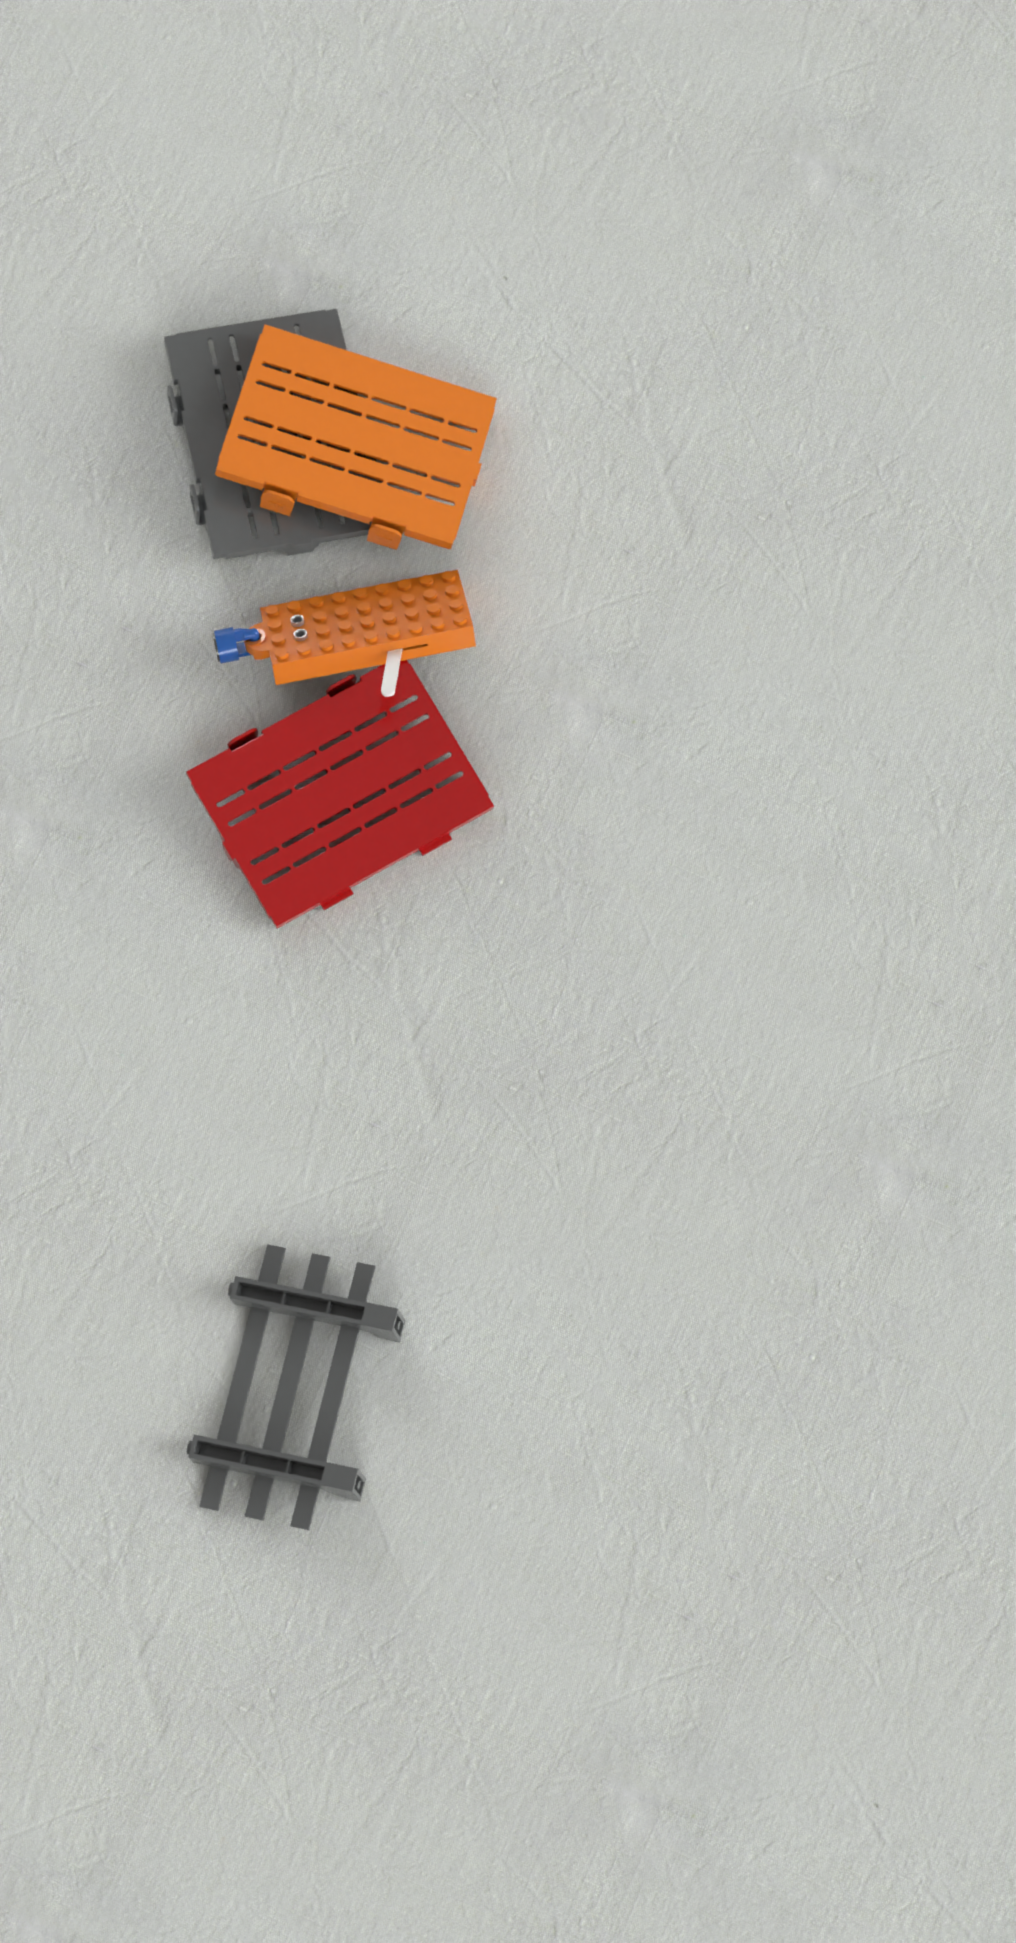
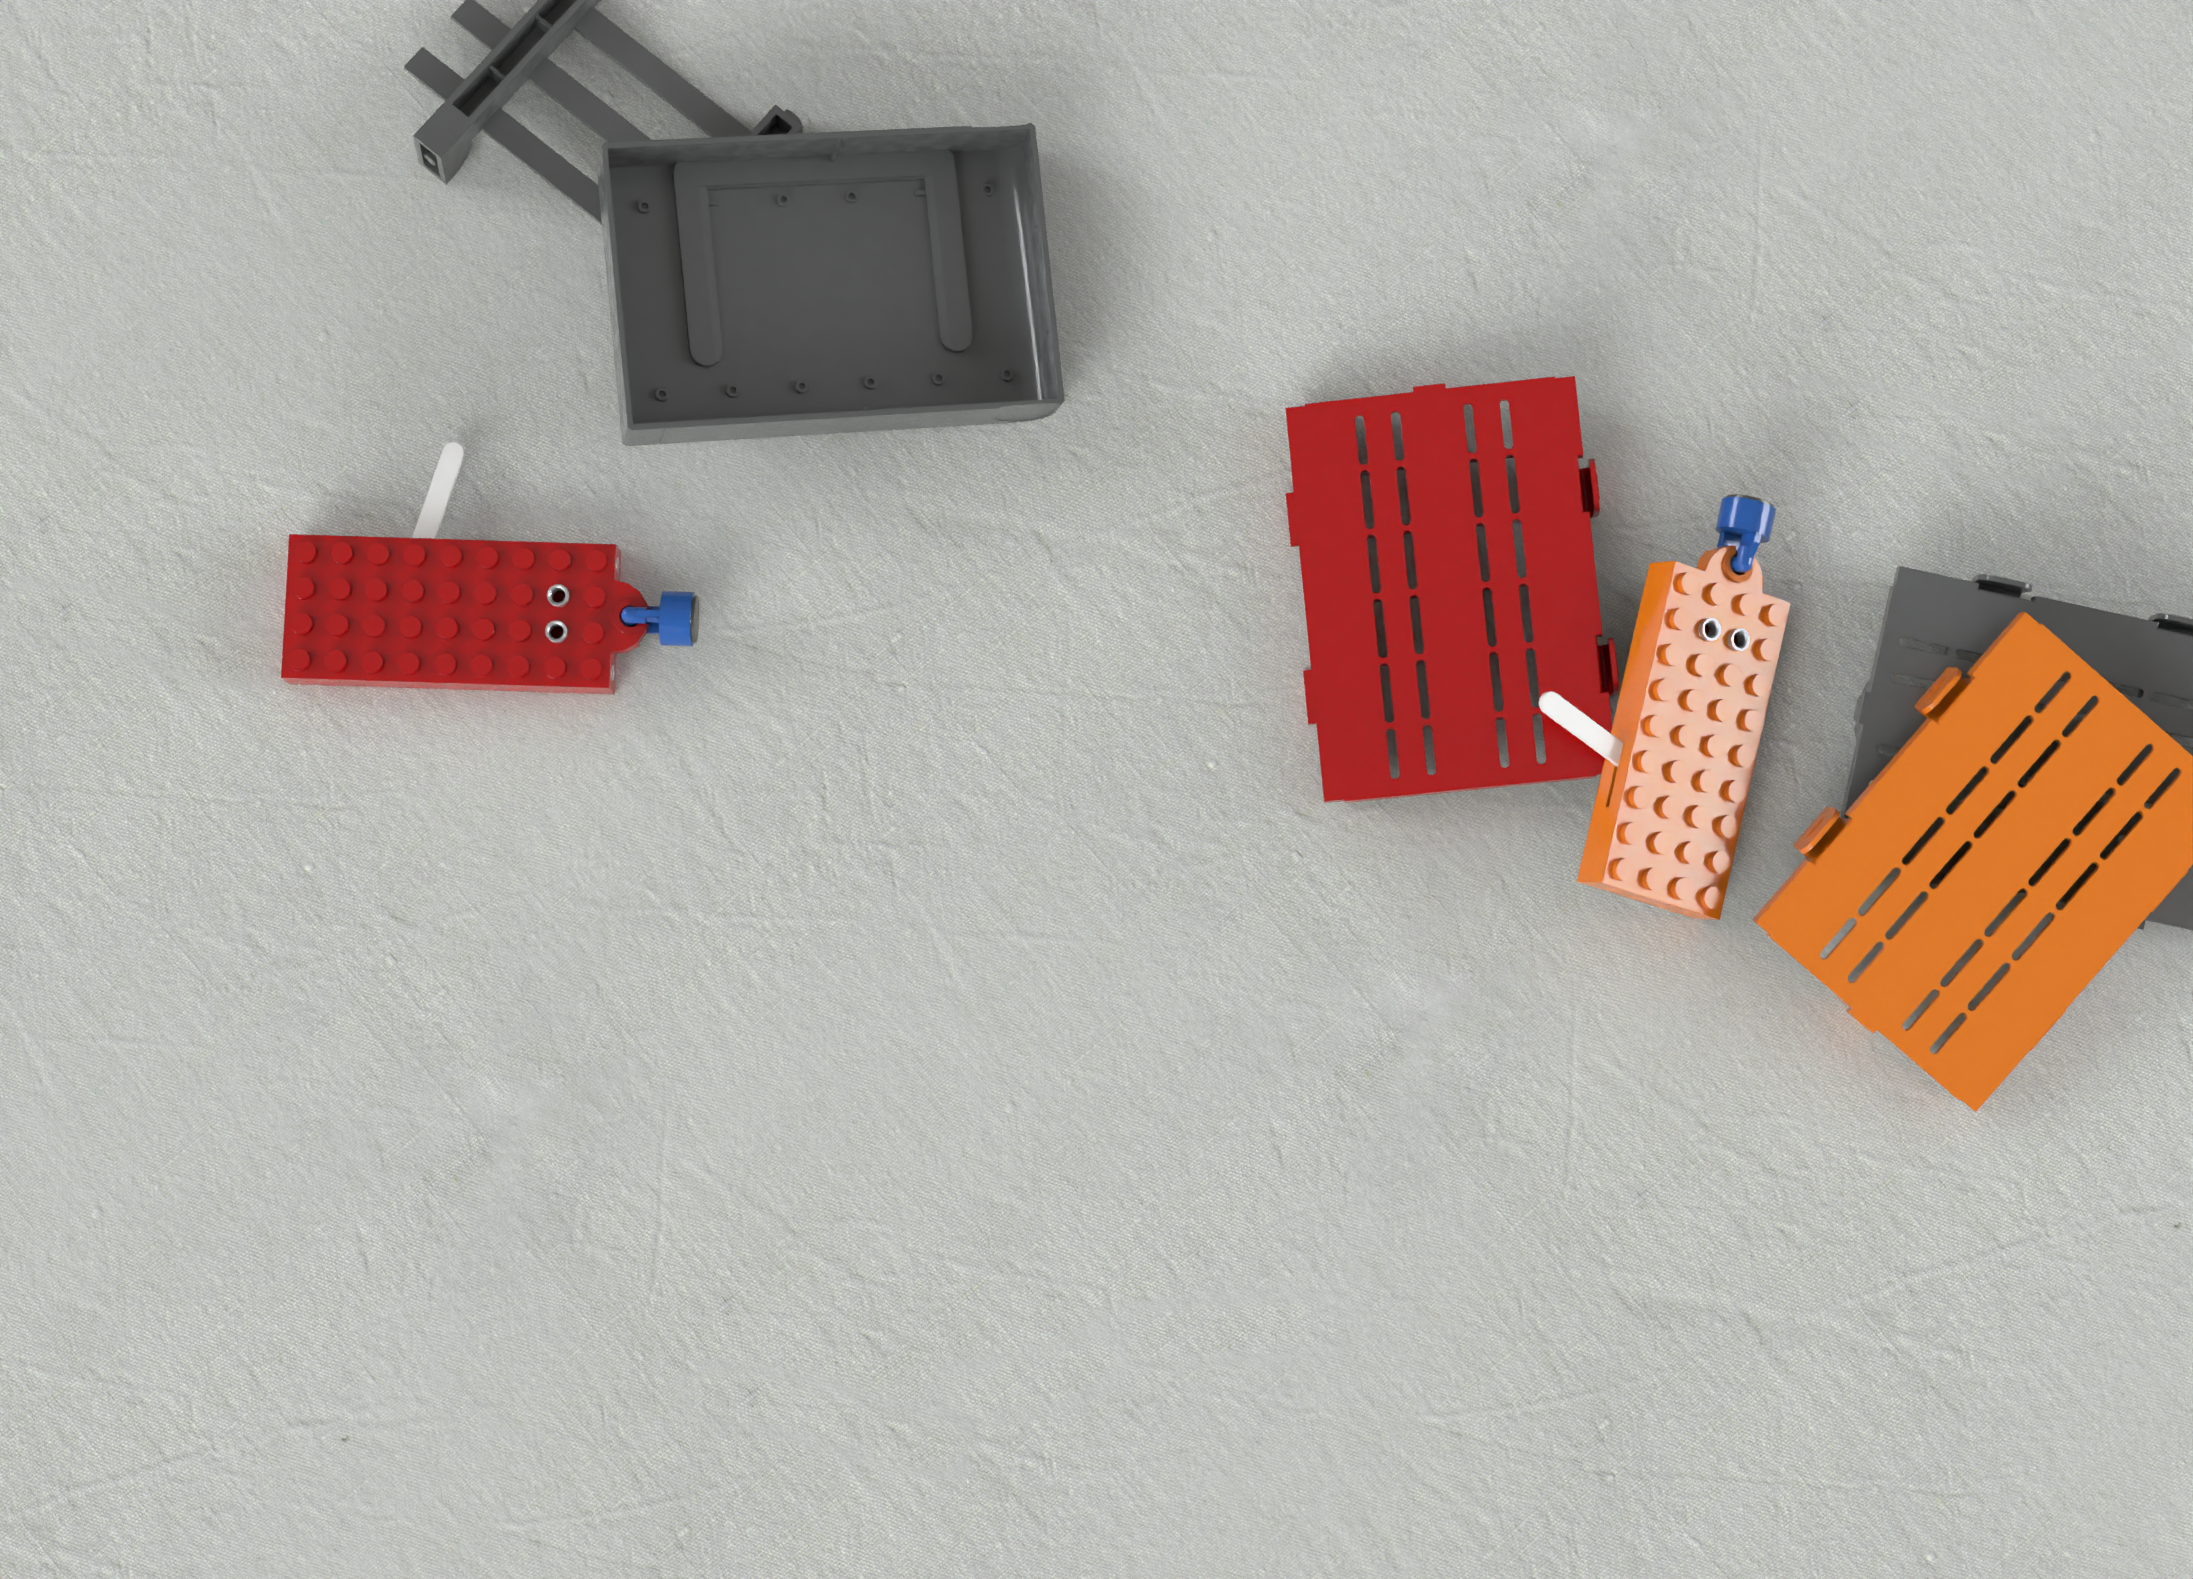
camera: 115 degrees right, 10 degrees up
none -> red piece [281,442,699,694]
none -> dark grey piece [597,123,1065,446]

